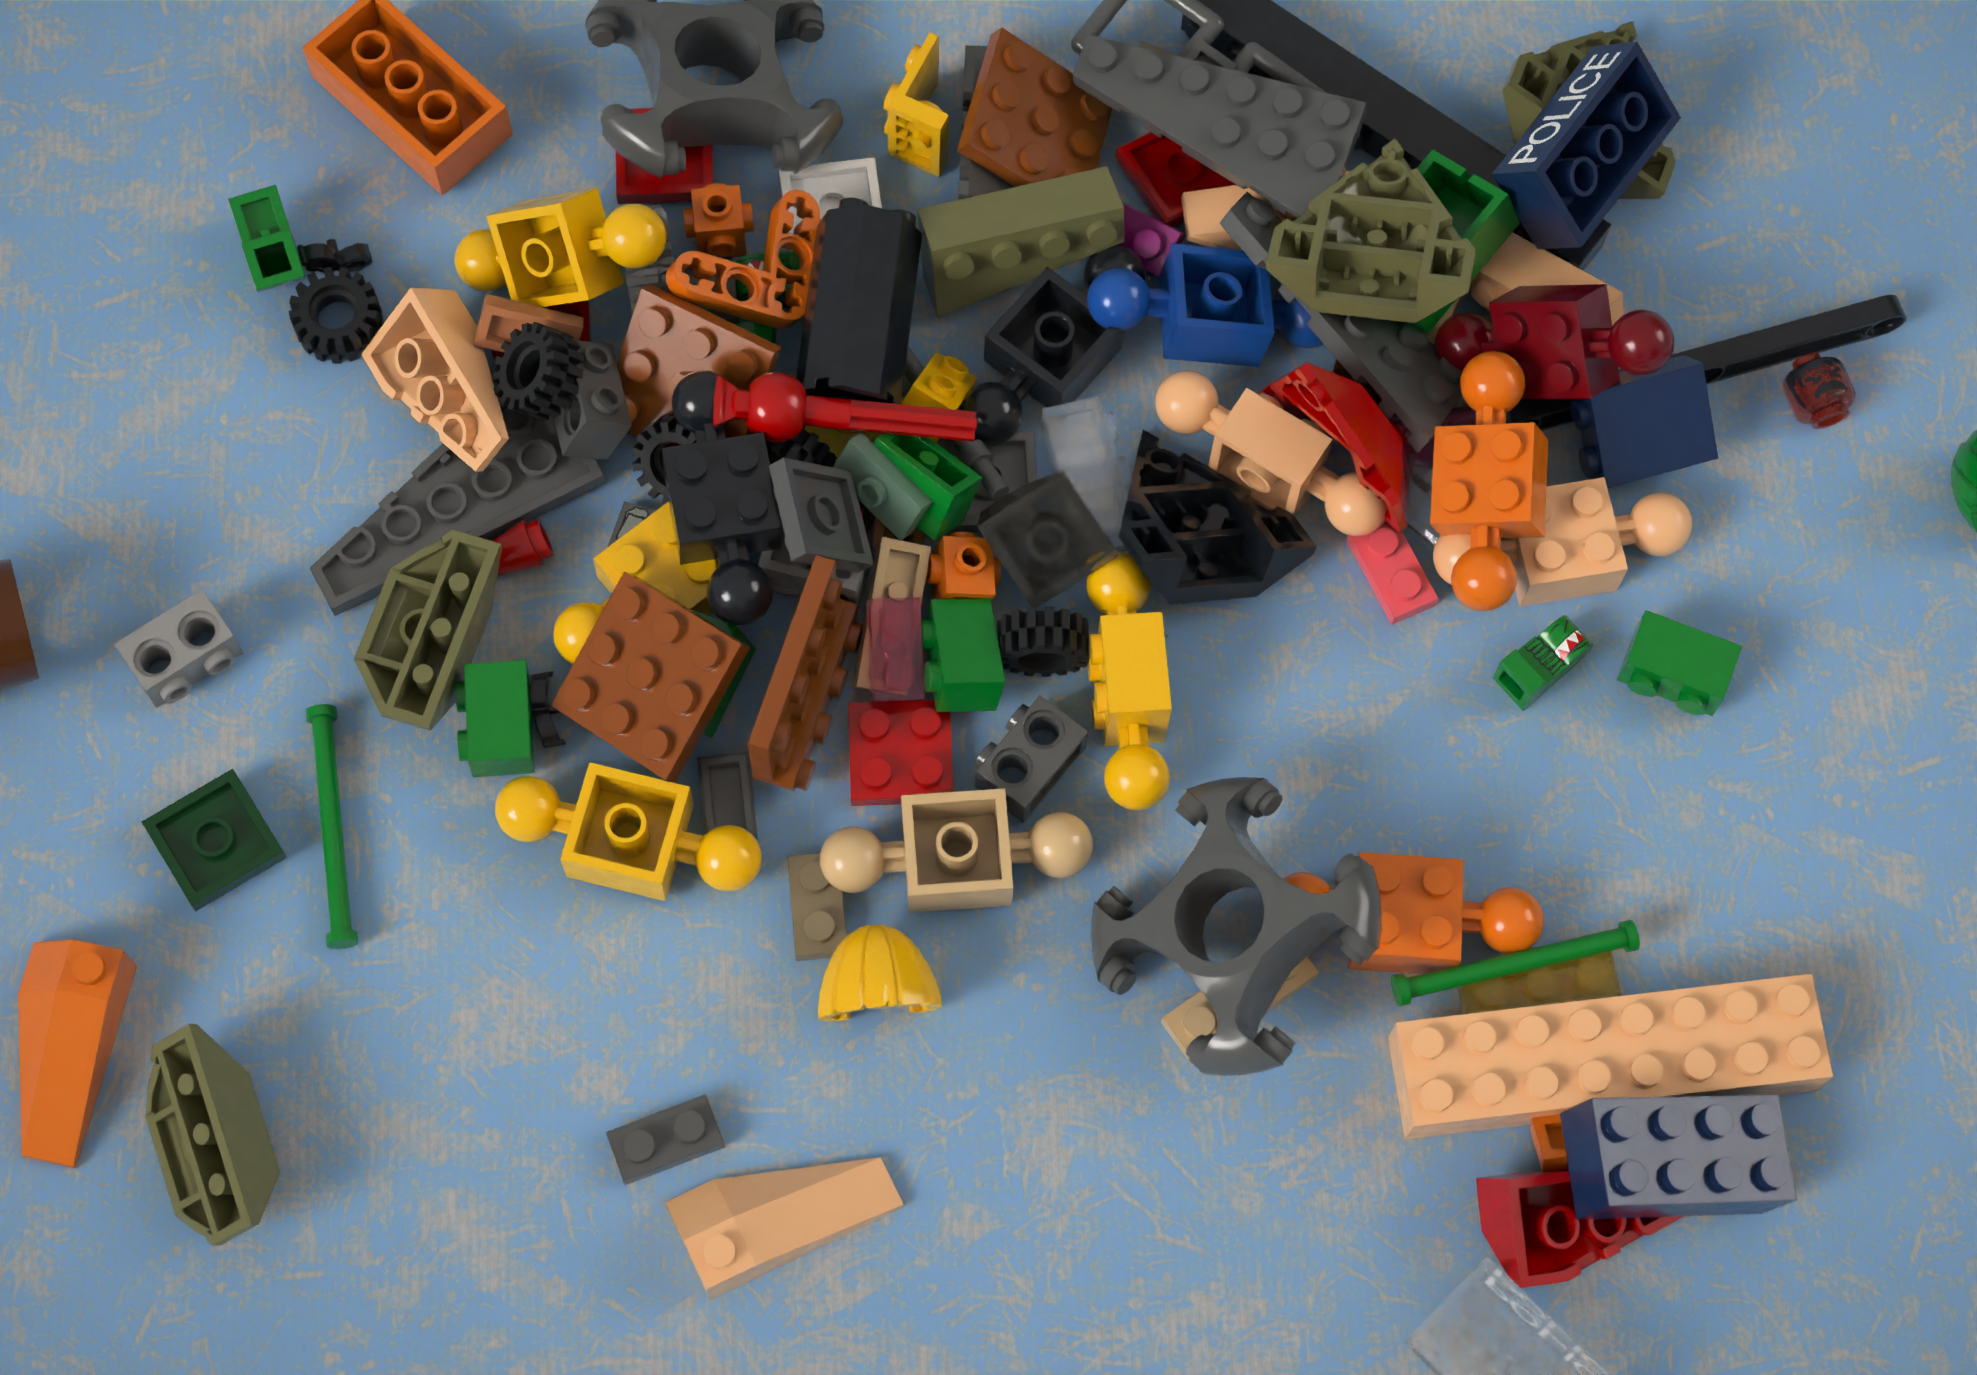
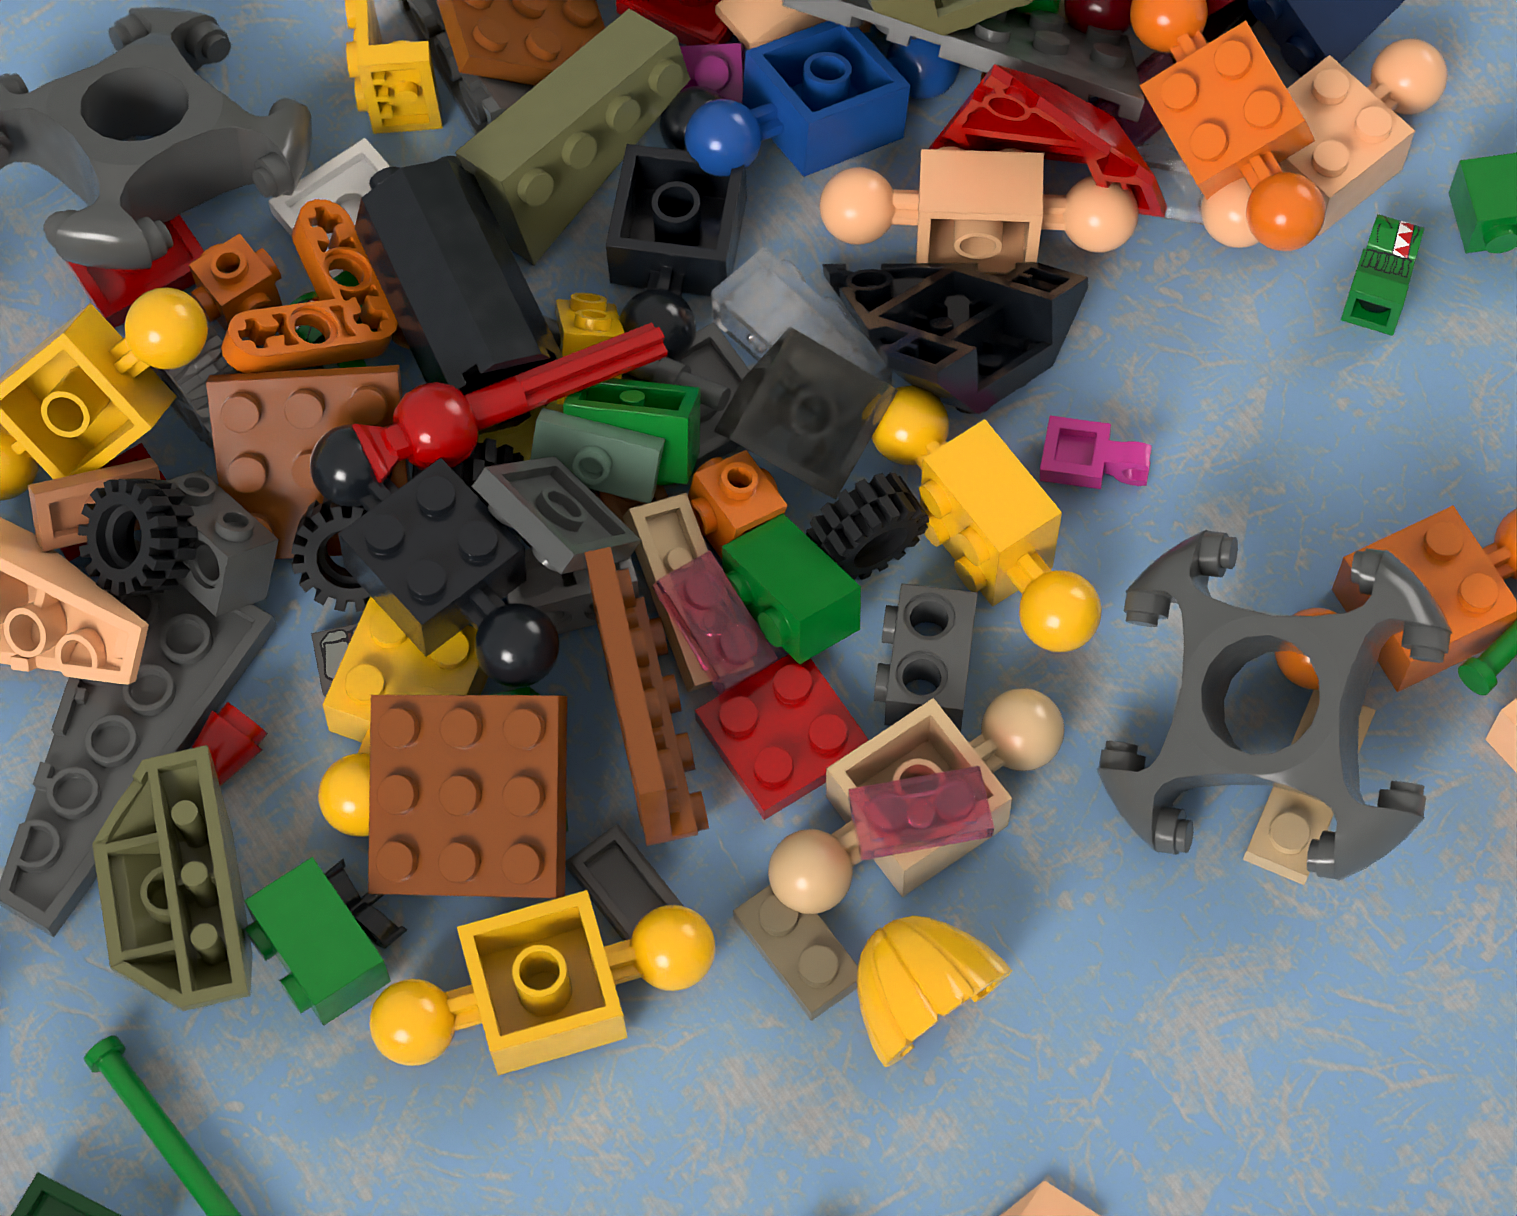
camera: 25 degrees left, 5 degrees down
coral plate [1346,520,1439,625] -> none
none -> clear pink plate [848,765,994,861]
none -> dark pink plate [1040,415,1152,489]

